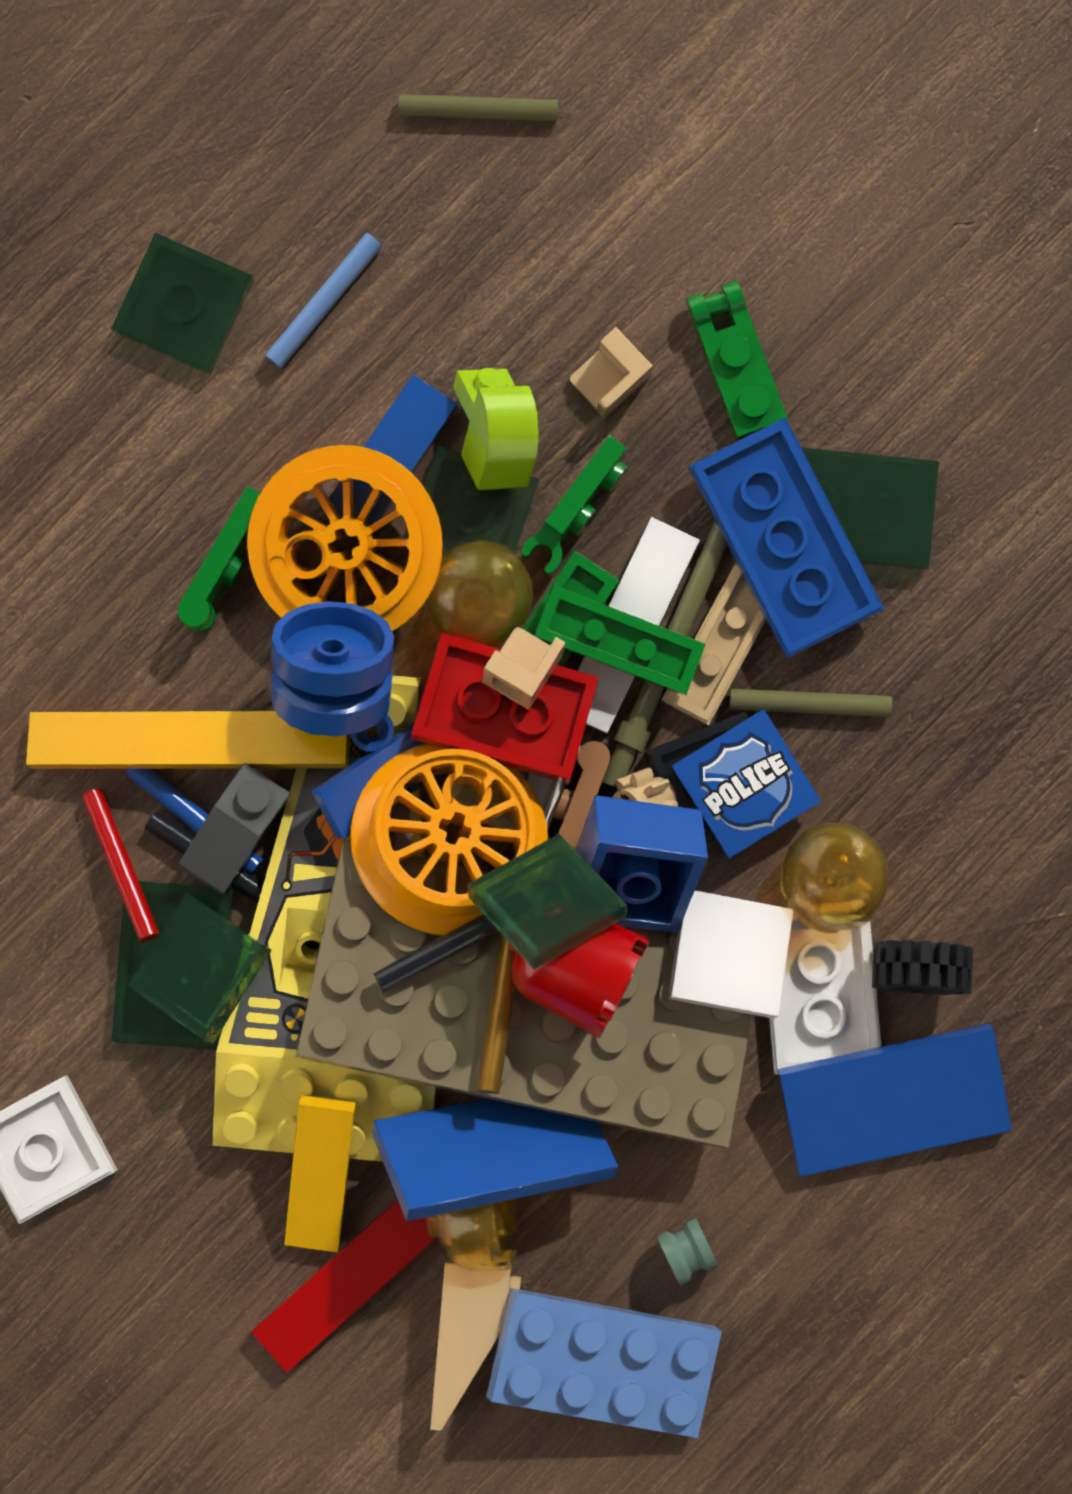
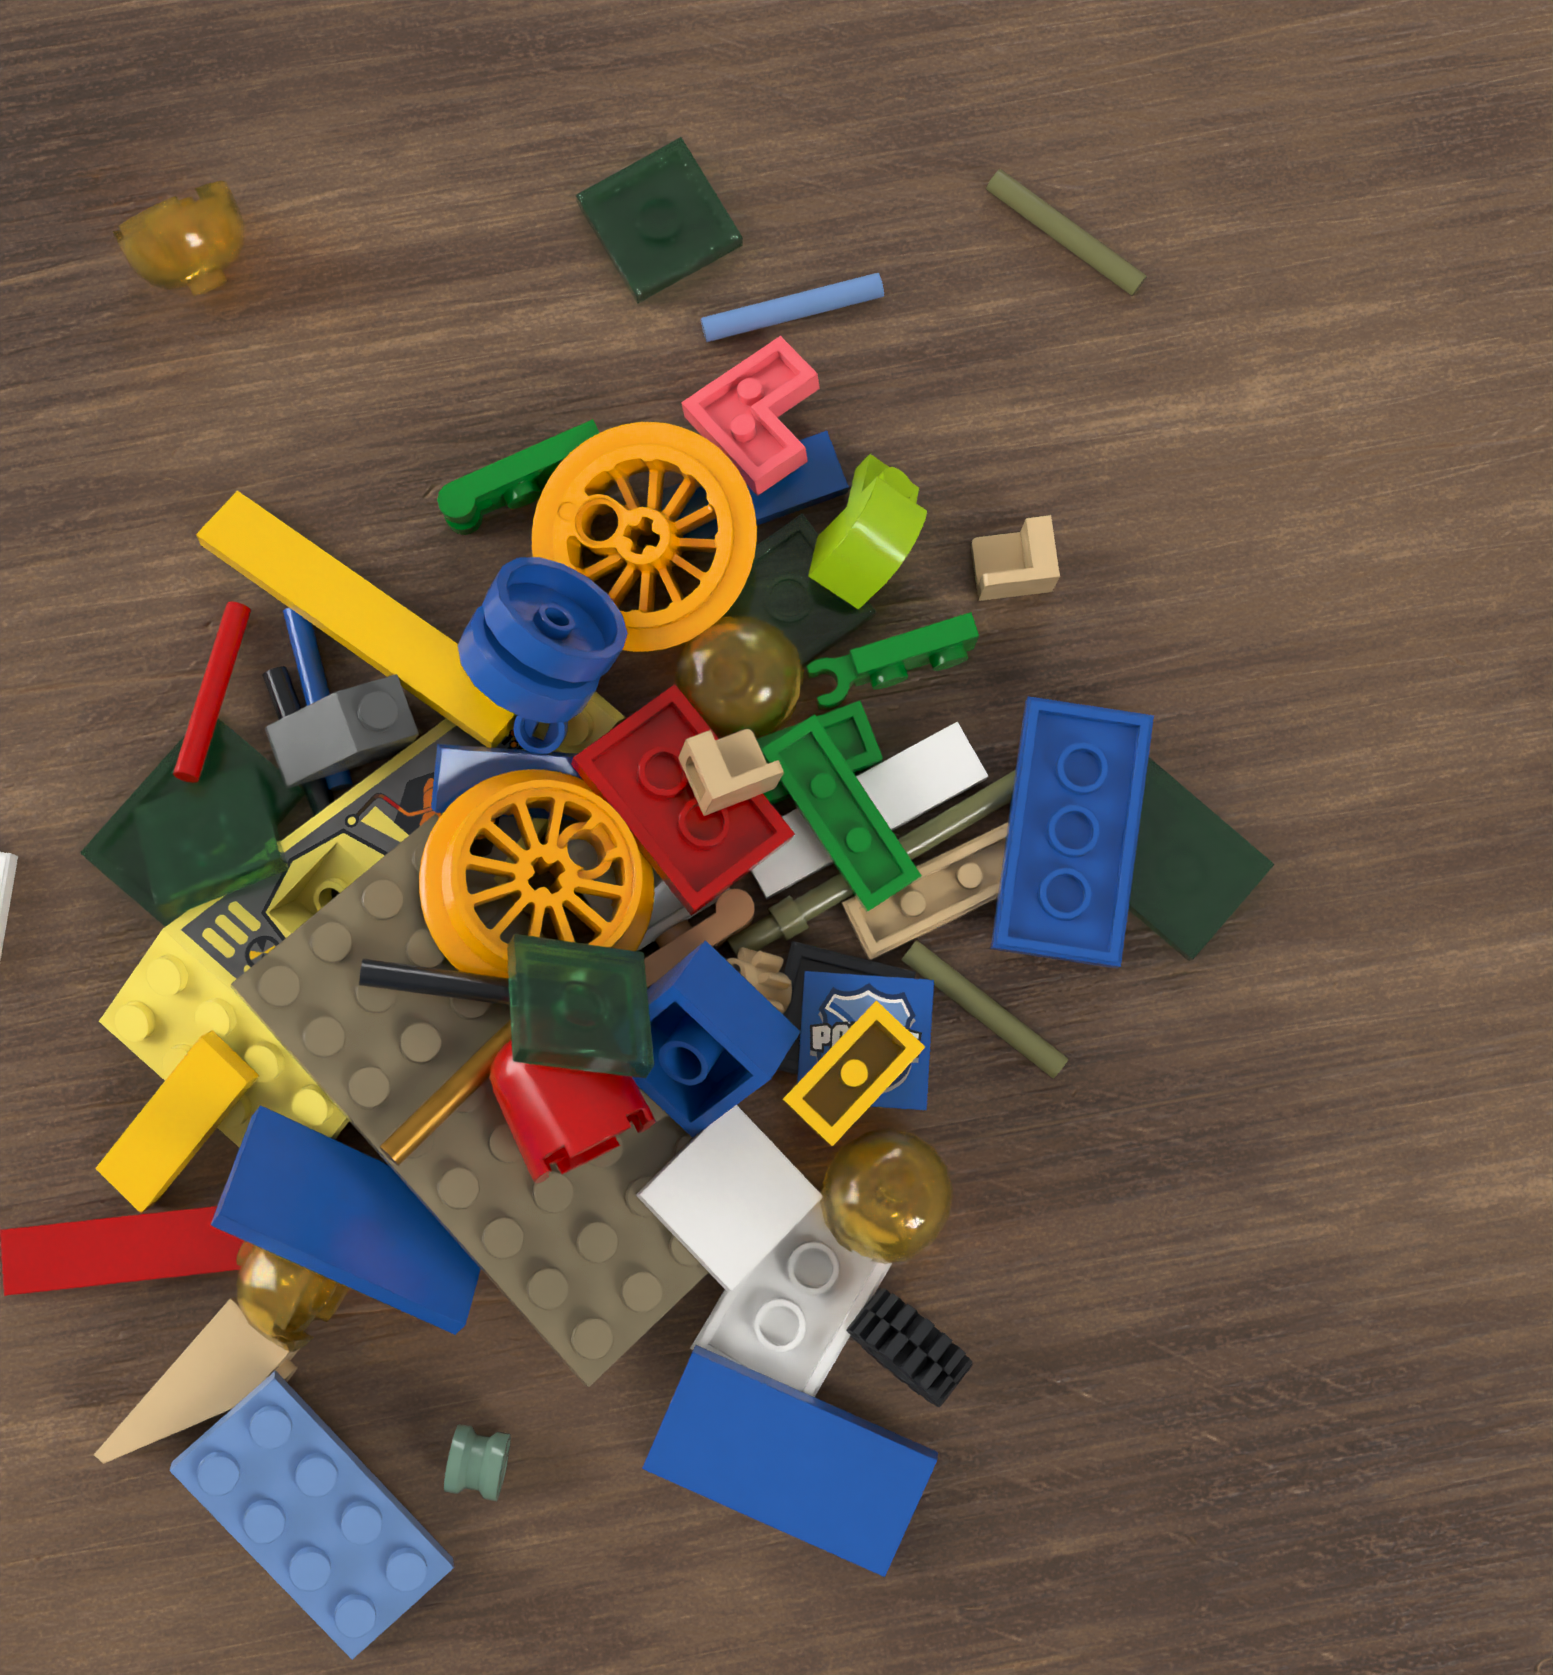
camera: 30 degrees right, 5 degrees down
green plate [685,280,788,440] -> none
none -> coral plate [681,336,820,496]
none -> yellow brick [783,1001,925,1146]

